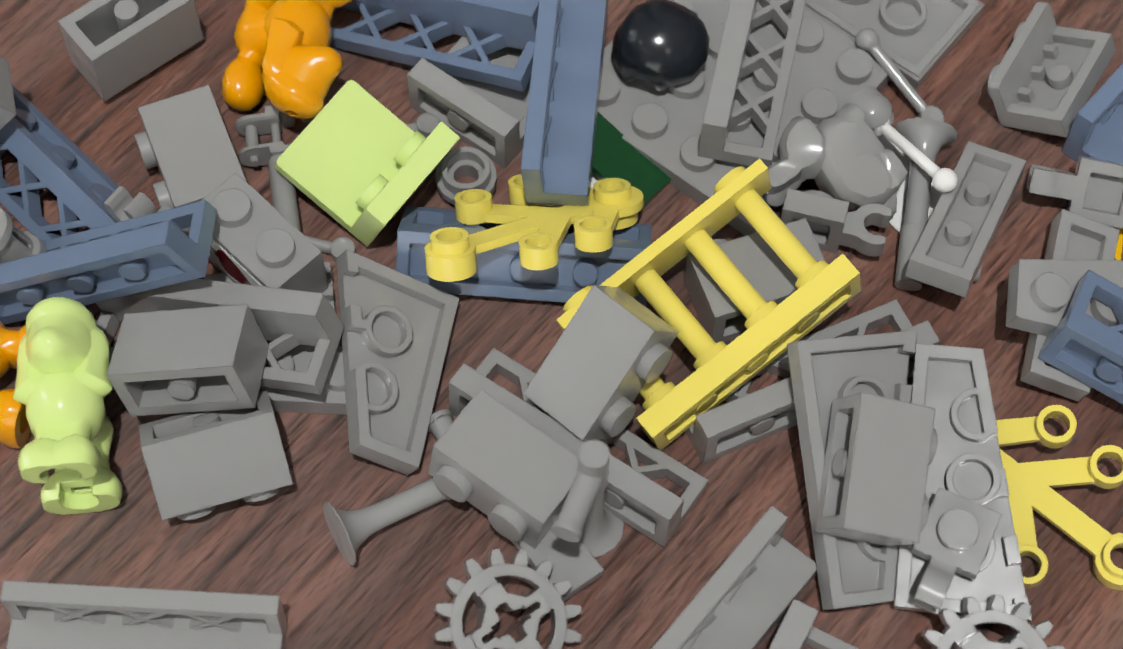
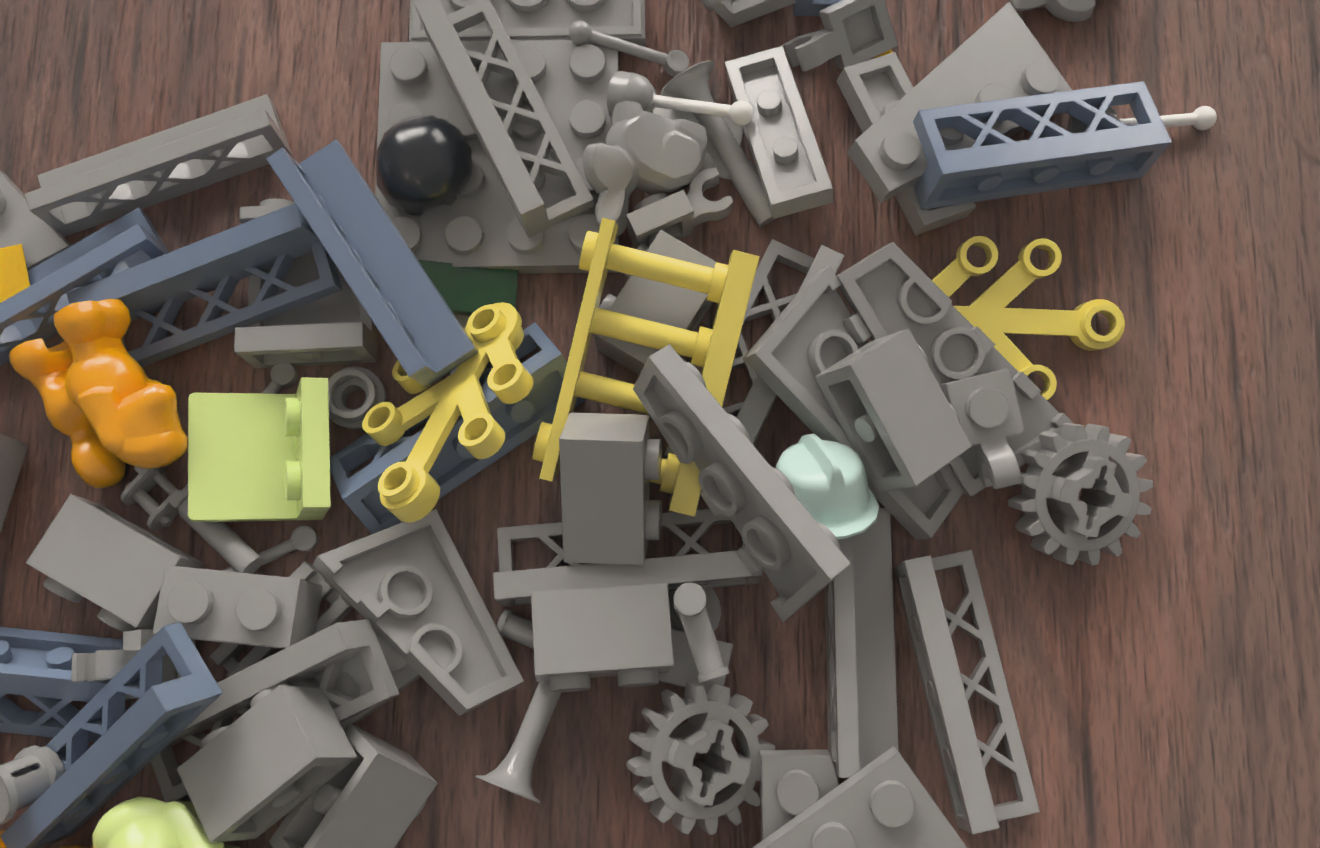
camera: 35 degrees left, 15 degrees up
none -> light grey wing [633,344,851,622]
none -> light aqua piece [776,434,879,539]

